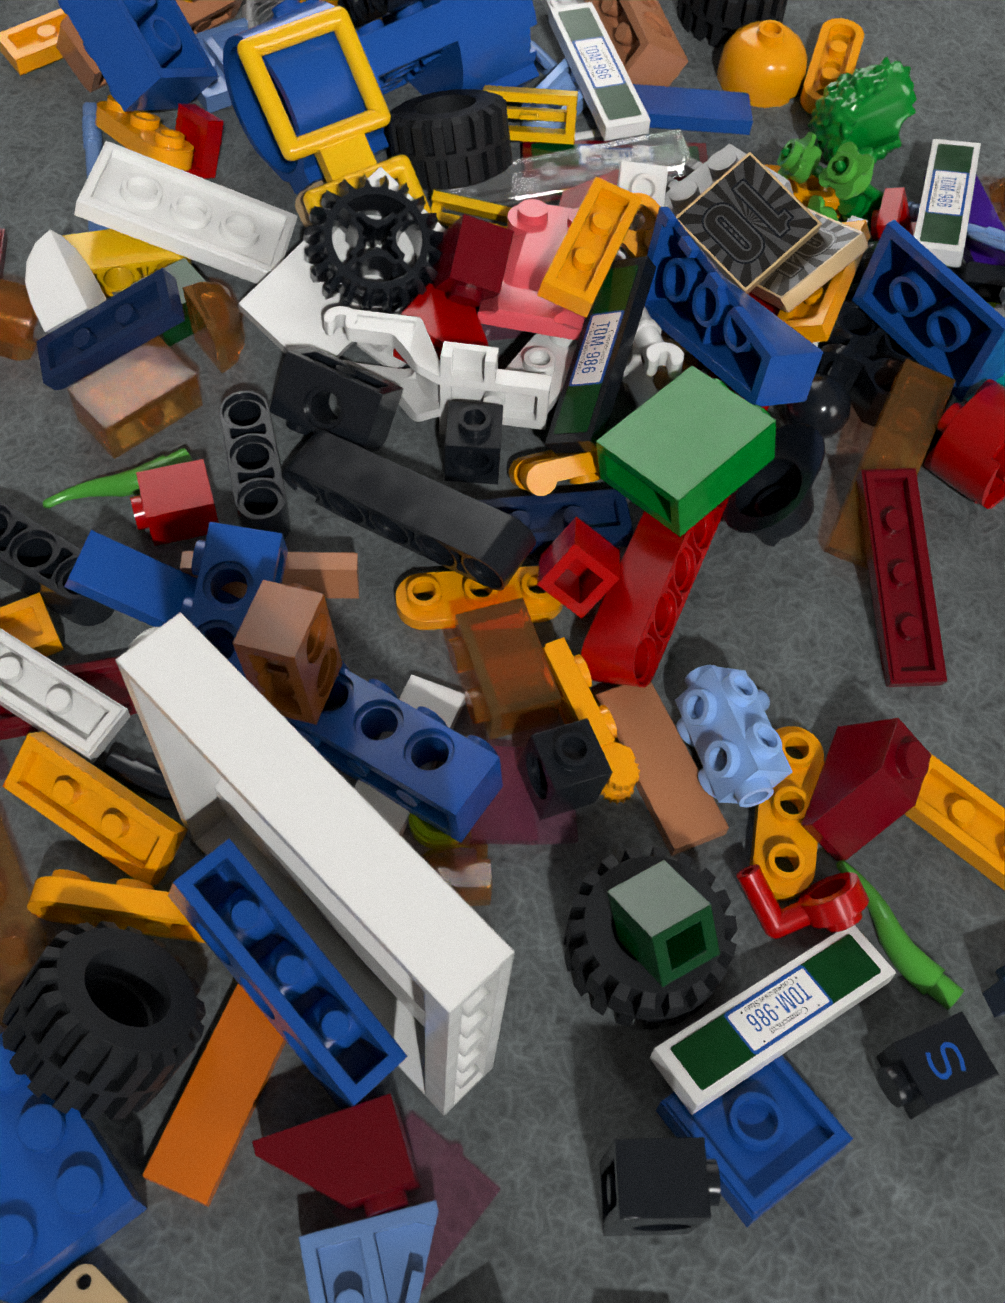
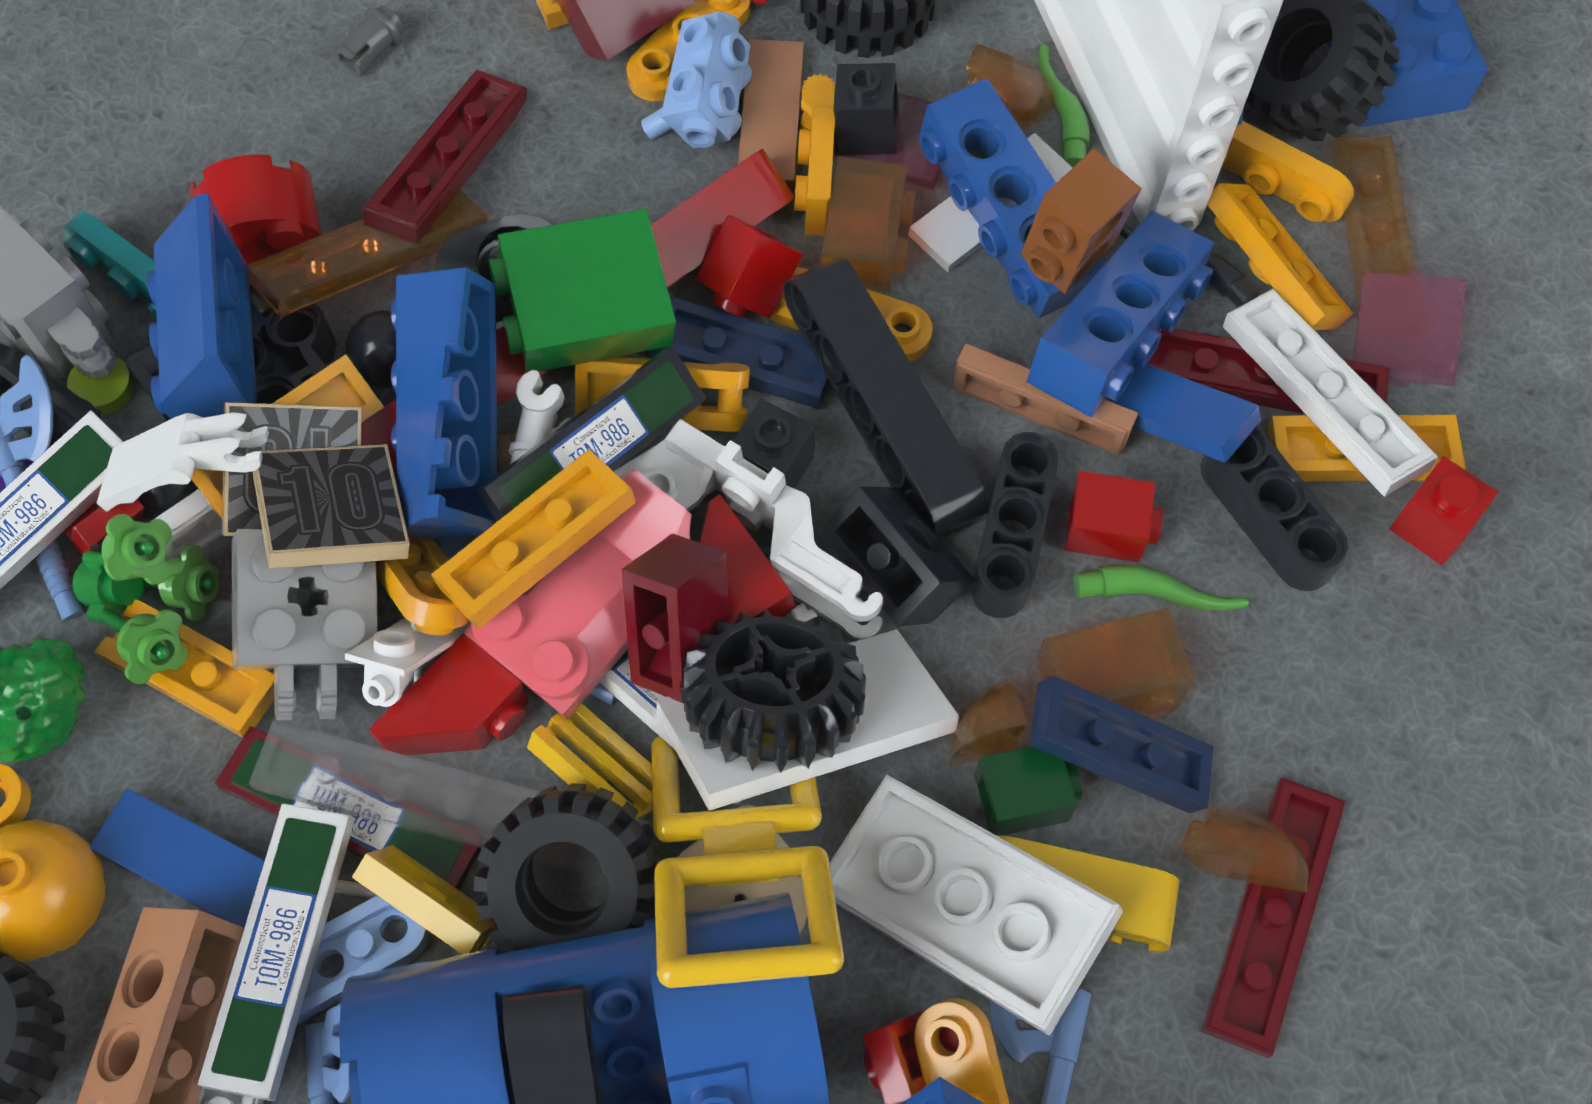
camera: 150 degrees left, 5 degrees up
white brick [25,230,106,332] -> none
none -> white arm [97,412,269,512]

